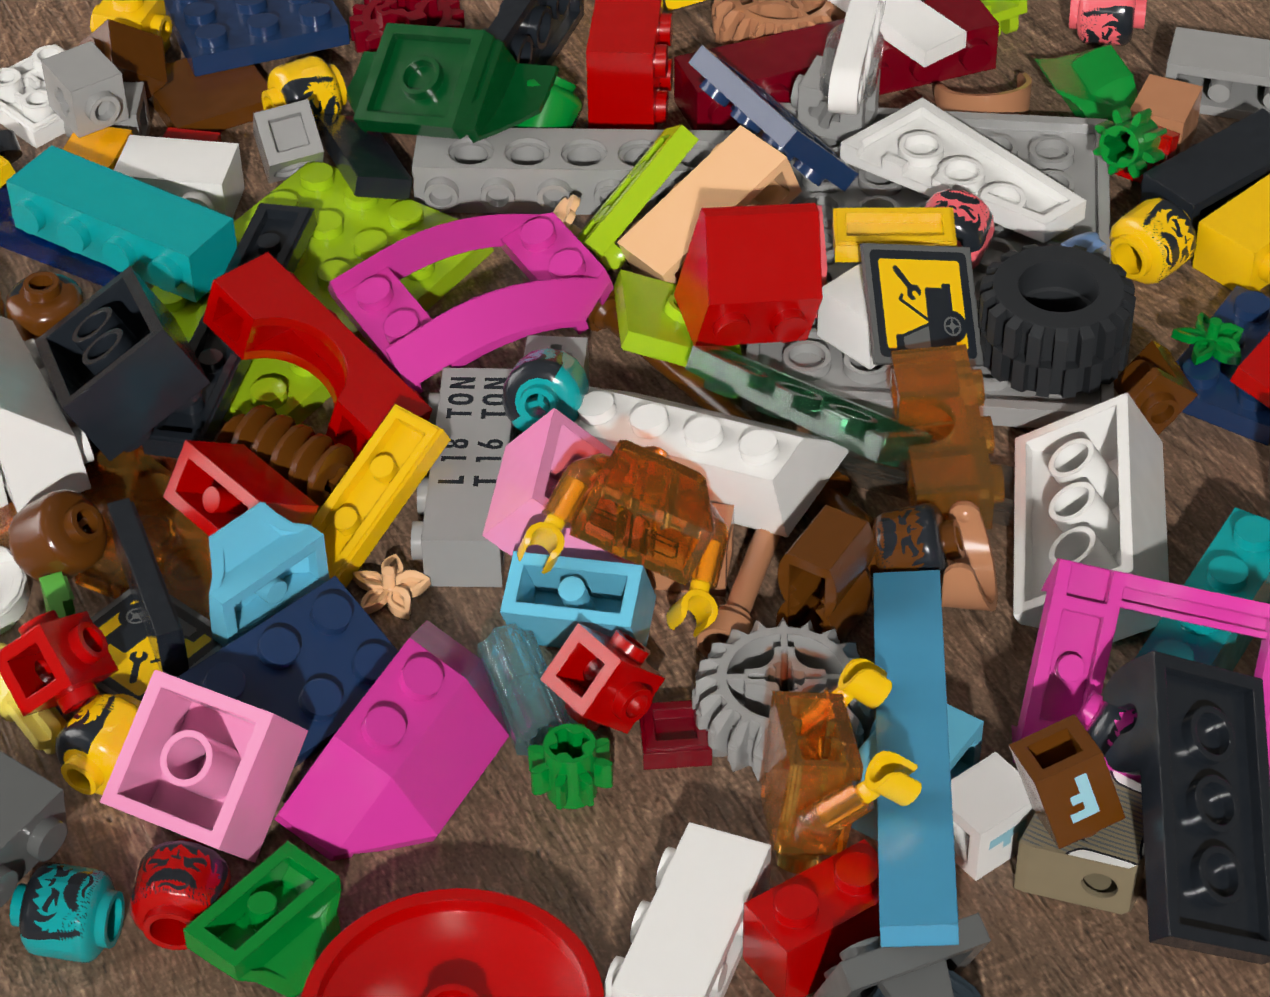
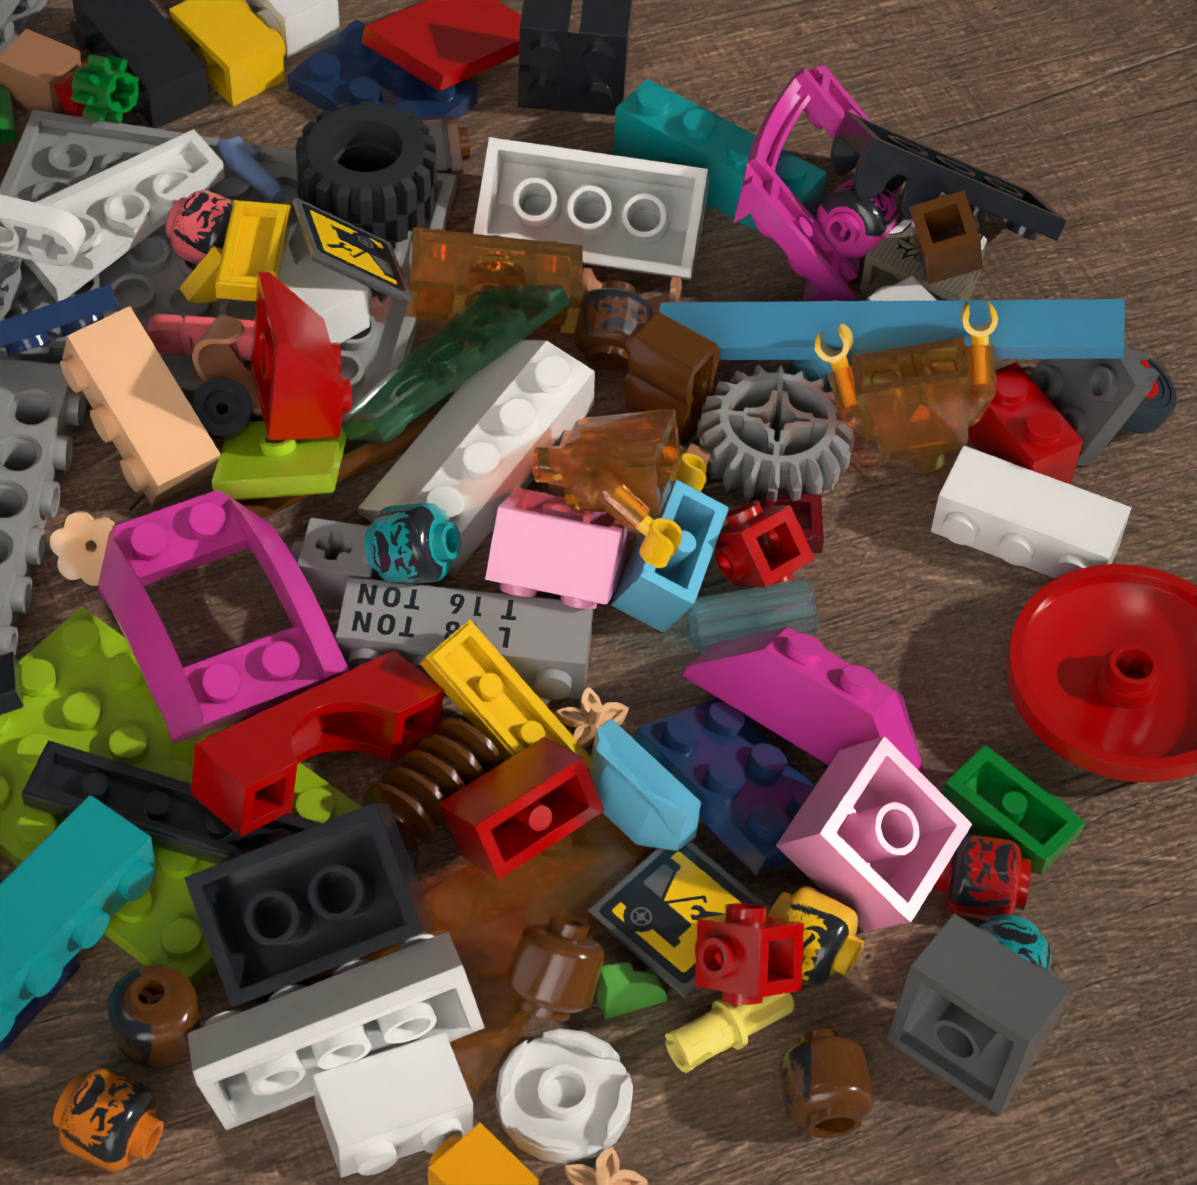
camera: 90 degrees left, 10 degrees up
black tile [107,498,189,677] -> none
green gear [528,724,613,810] -> none
lime hinge [577,124,699,271] -> none
yellow head [1109,198,1197,284] -> none
green plant [1171,312,1244,365] -> none

